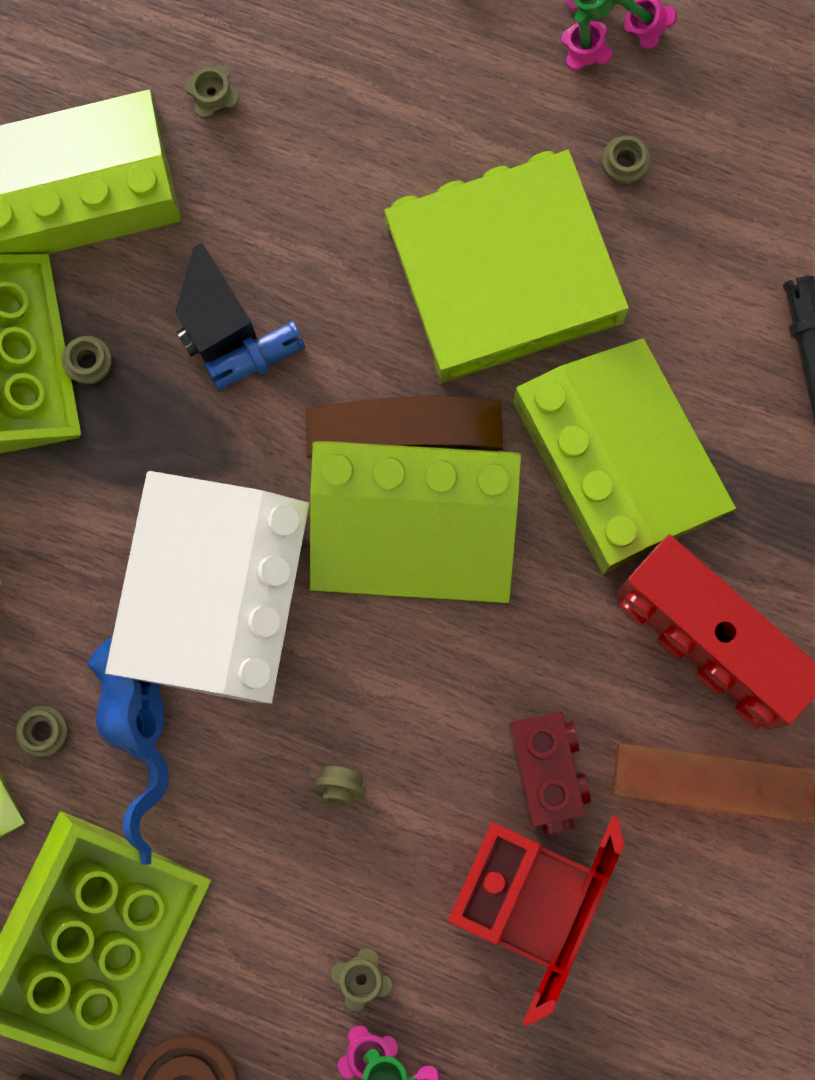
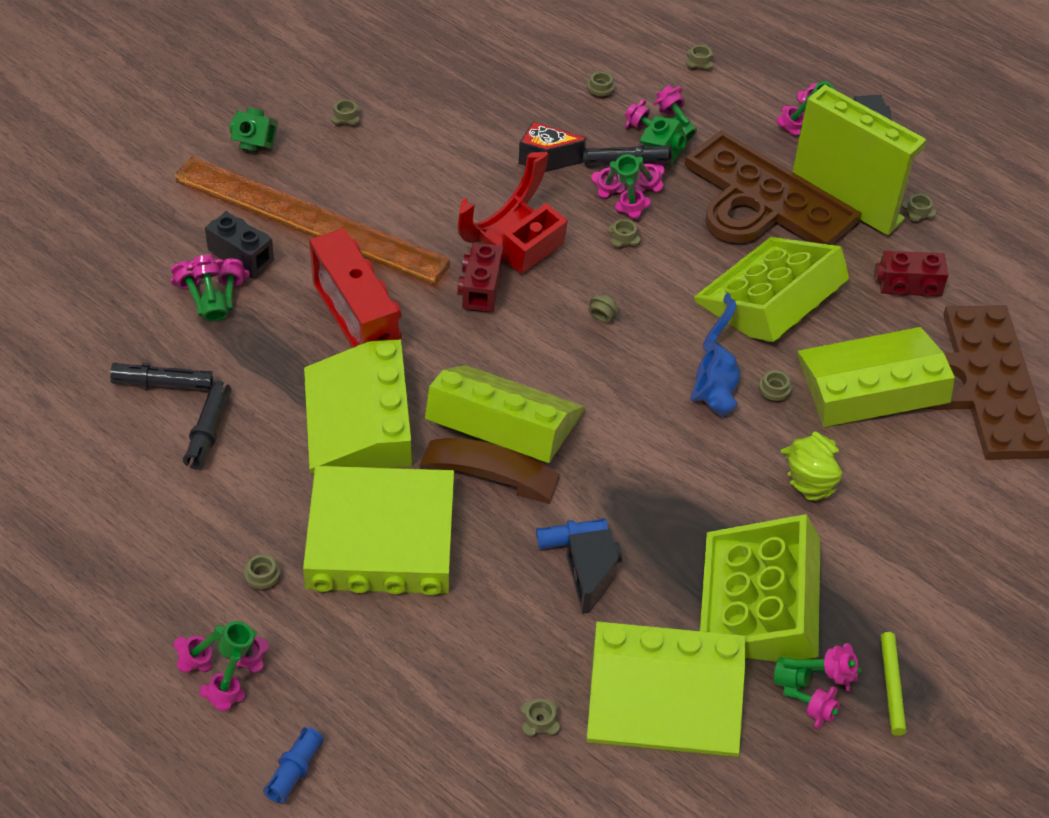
camera: 170 degrees left, 30 degrees down
olive plate [62,336,112,384] -> none
white slope [105,471,309,704] -> none

